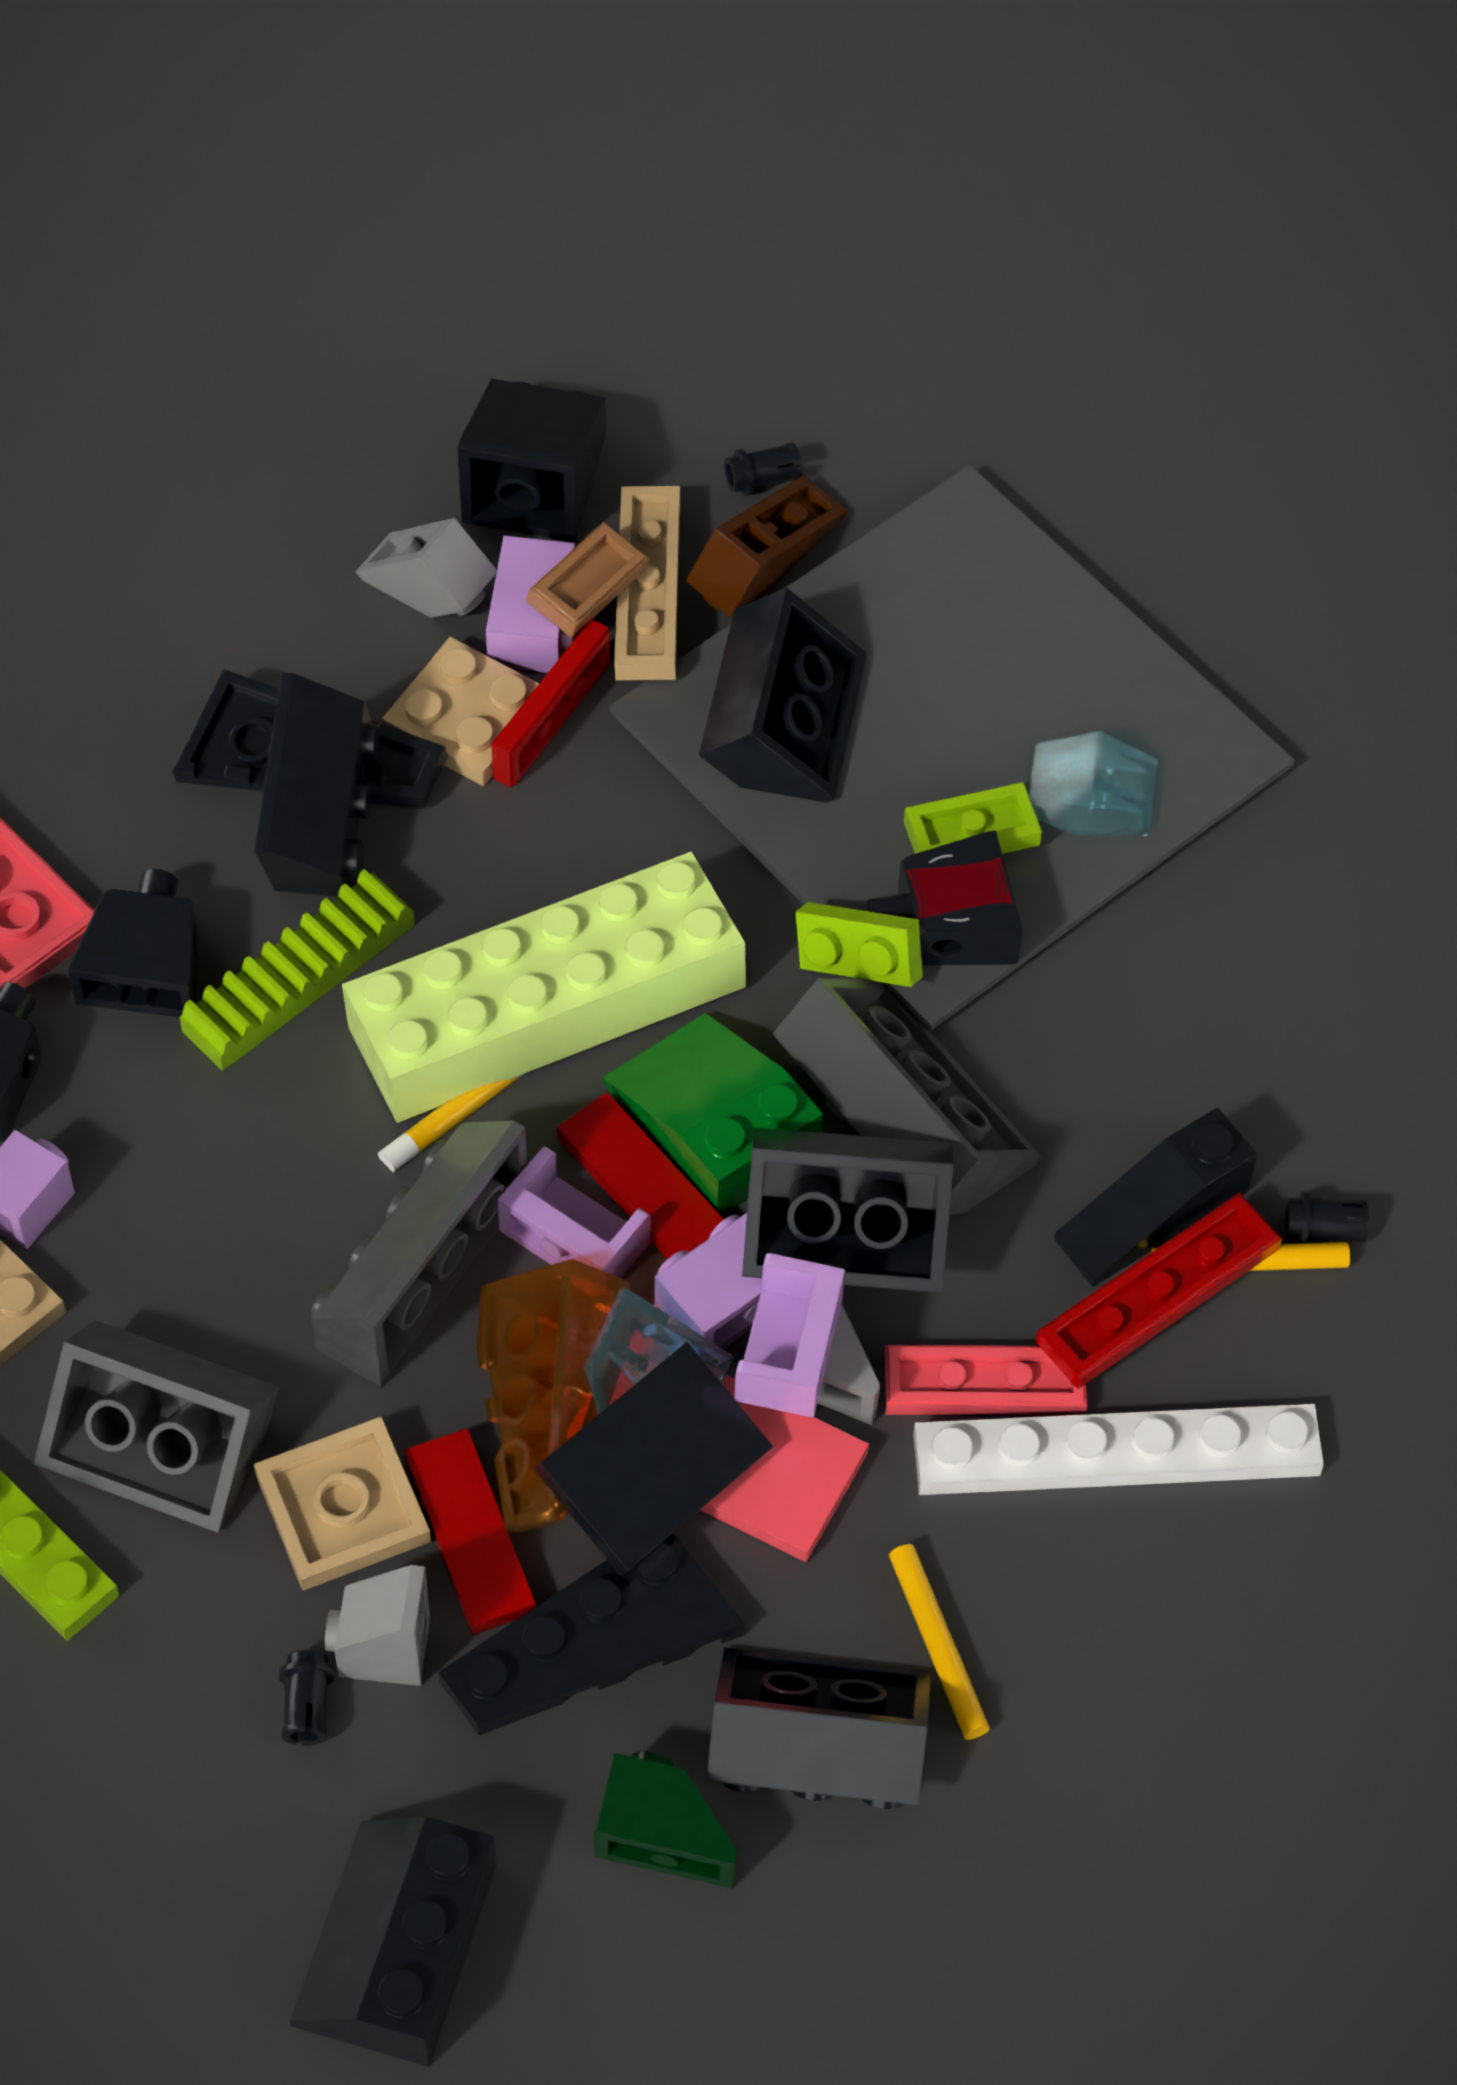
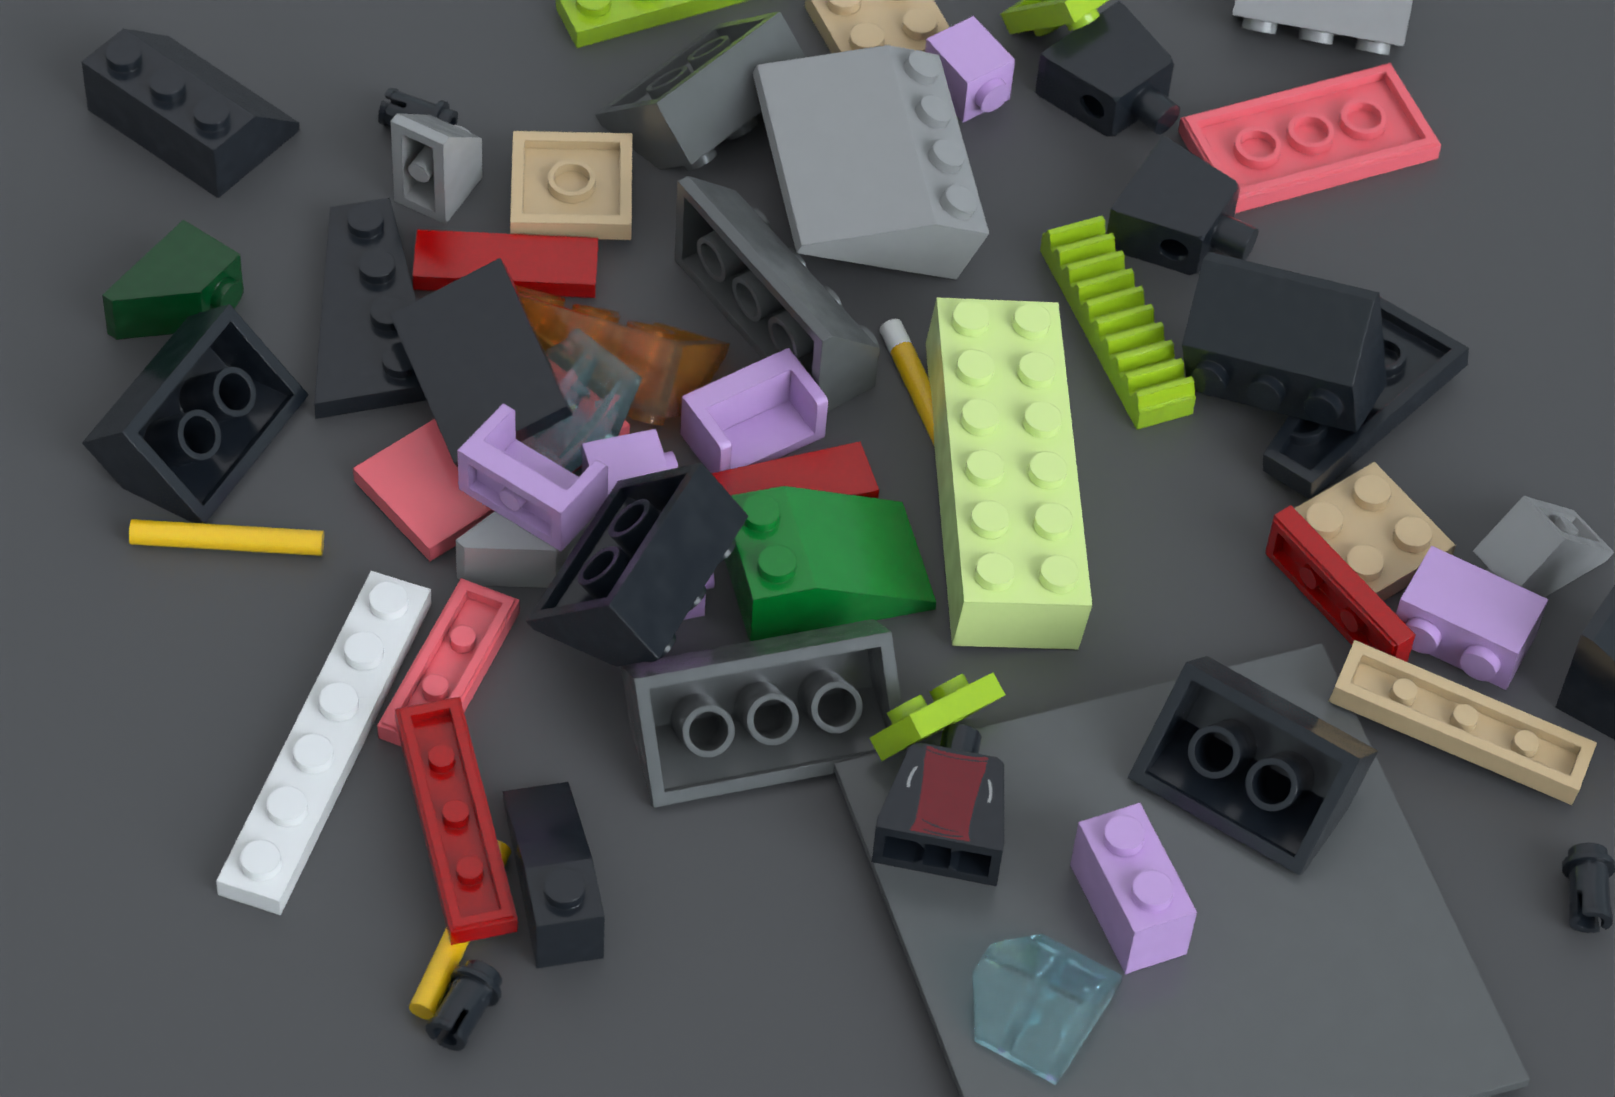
camera: 110 degrees right, 5 degrees down
medium nougat tile [526,522,649,638] -> none
reddish brown slope [686,475,848,618] -> none
lime plate [903,782,1042,854] -> none
none -> light grey slope [752,45,989,280]
none -> lavender brick [1070,803,1197,974]

